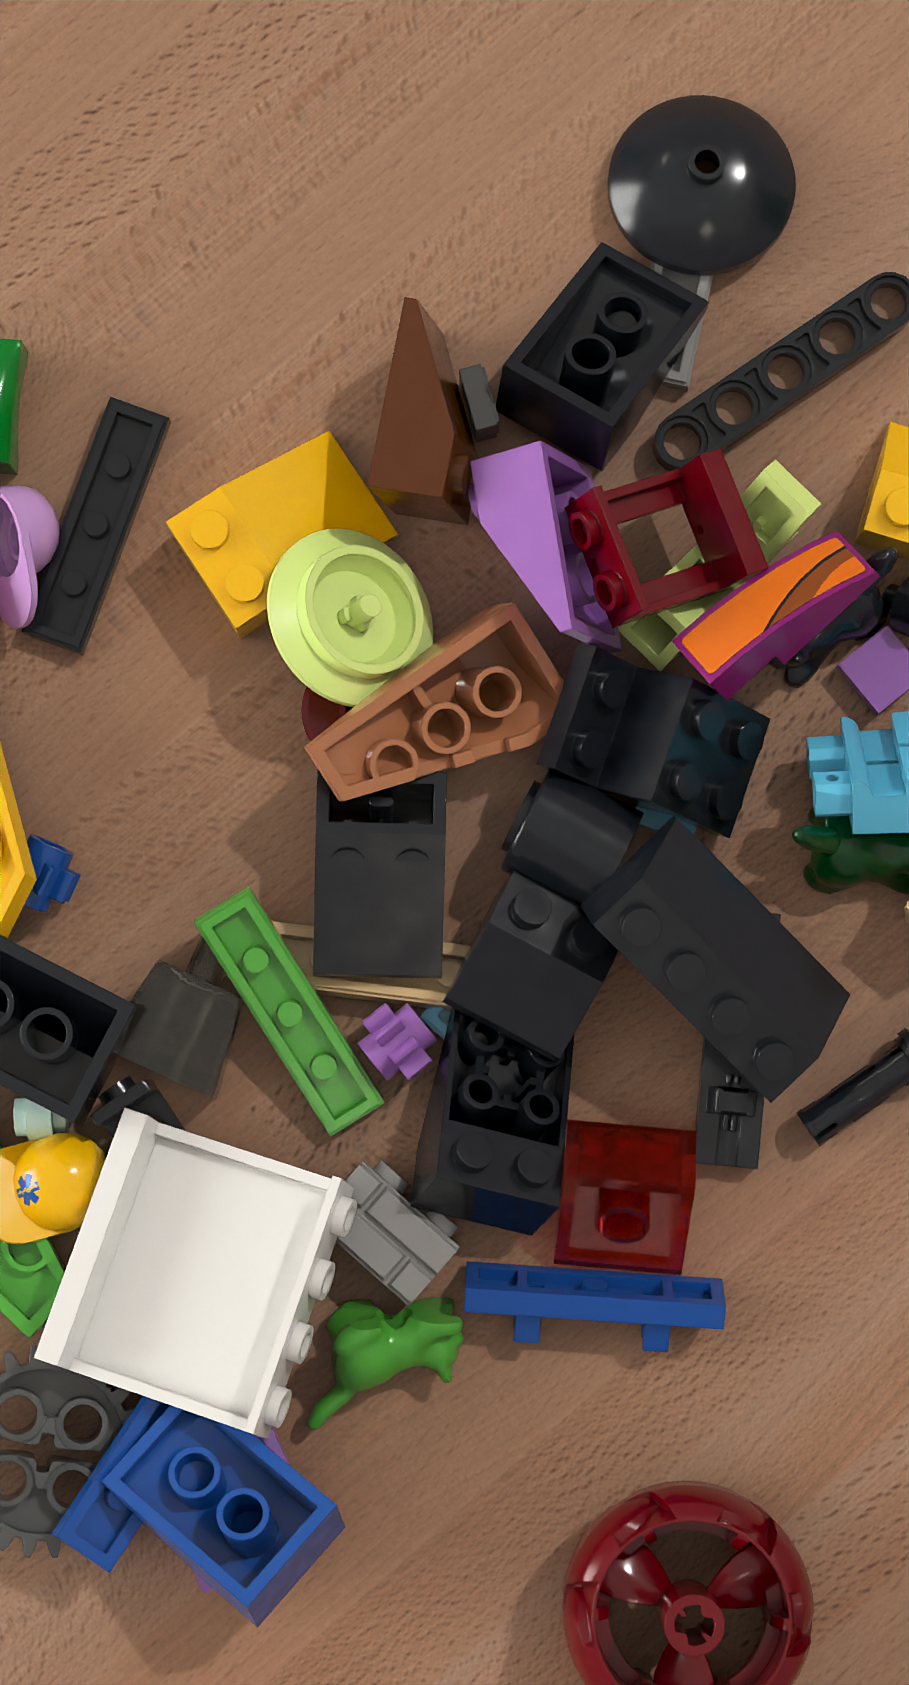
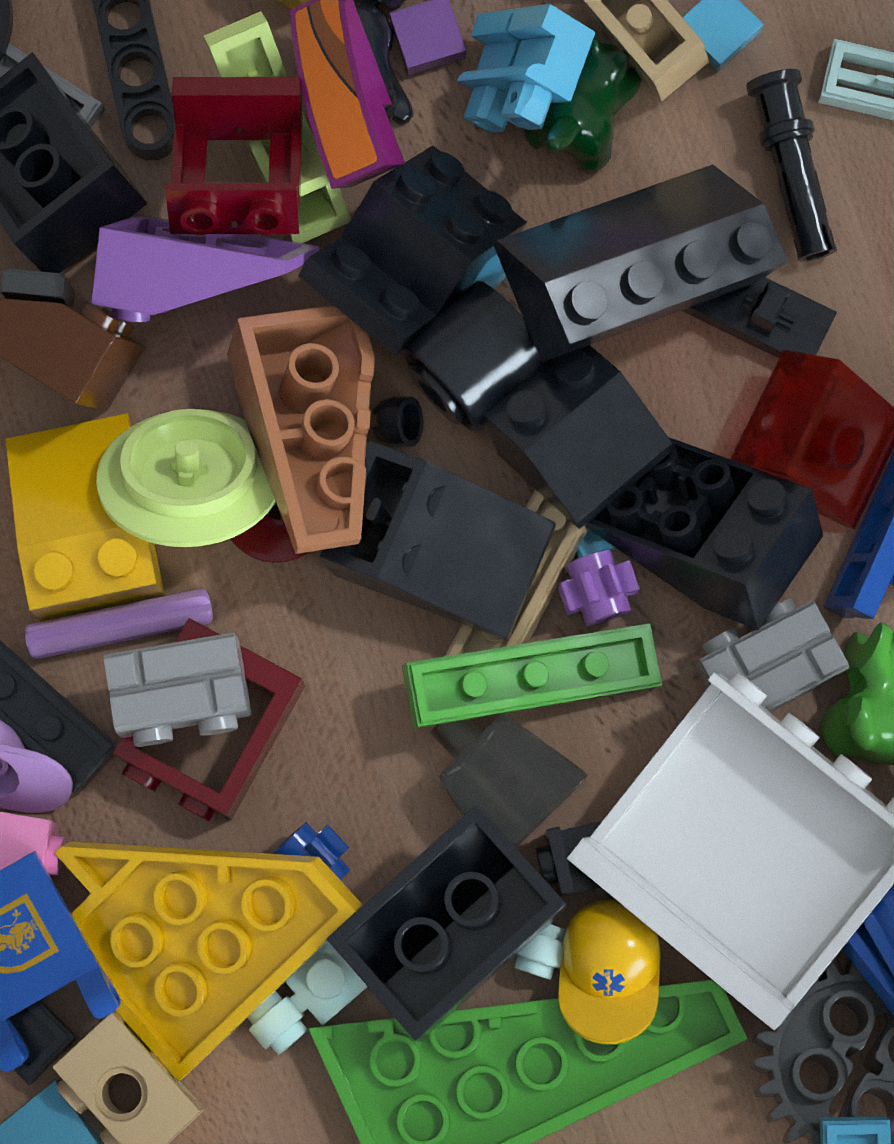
camera: 65 degrees left, 5 degrees down
none -> lavender axle [25,589,213,659]
none -> light grey brick [104,632,251,747]
none -> dark red window [112,618,305,823]
none -> black hinge [371,396,424,447]

